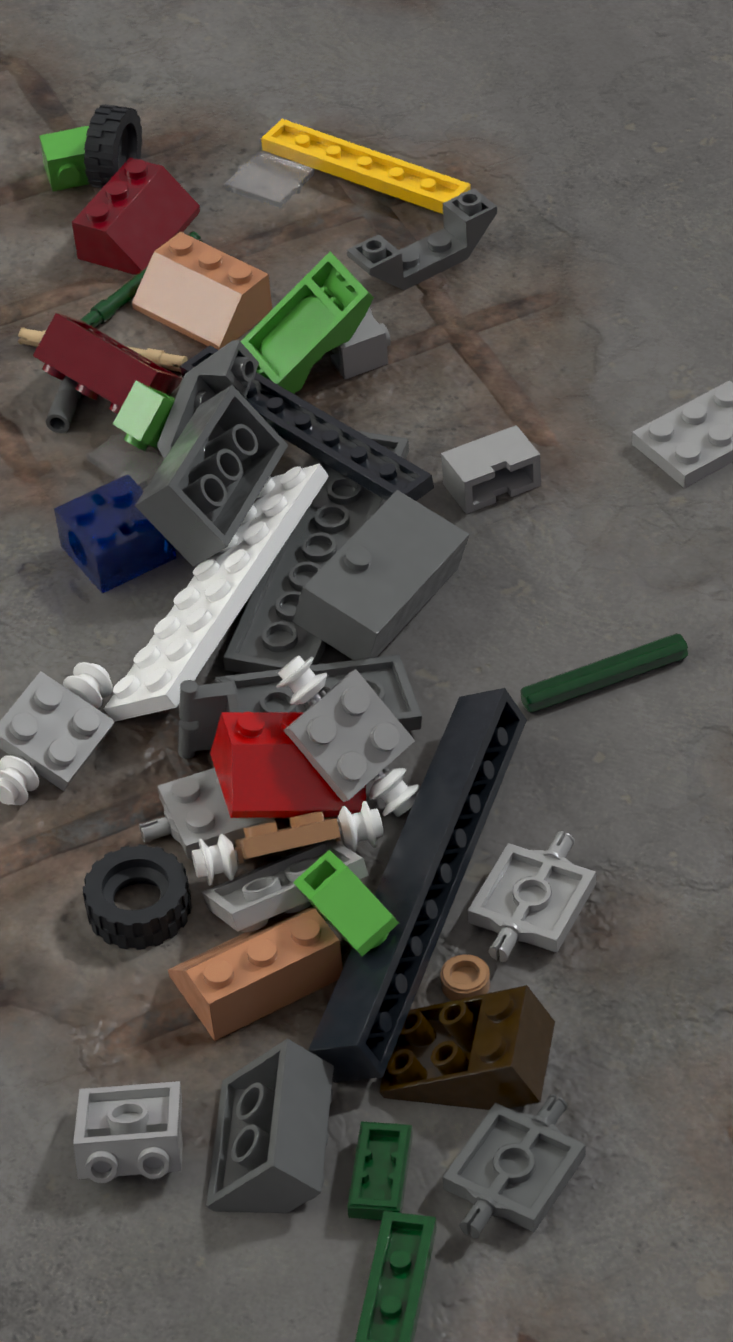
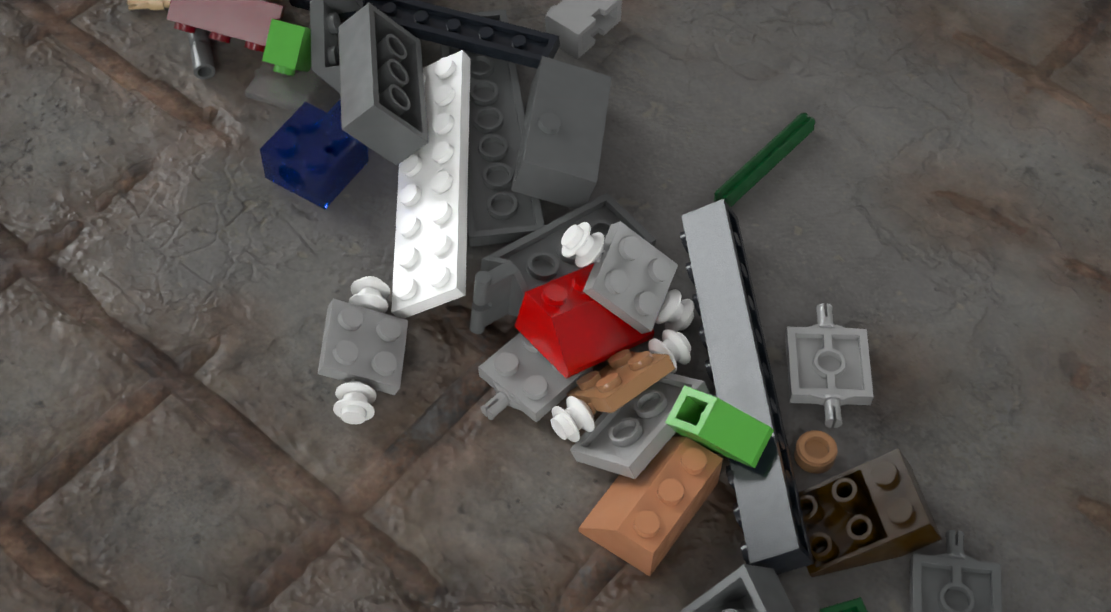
camera: 30 degrees left, 10 degrees up
black tyre [83,844,192,950] -> none

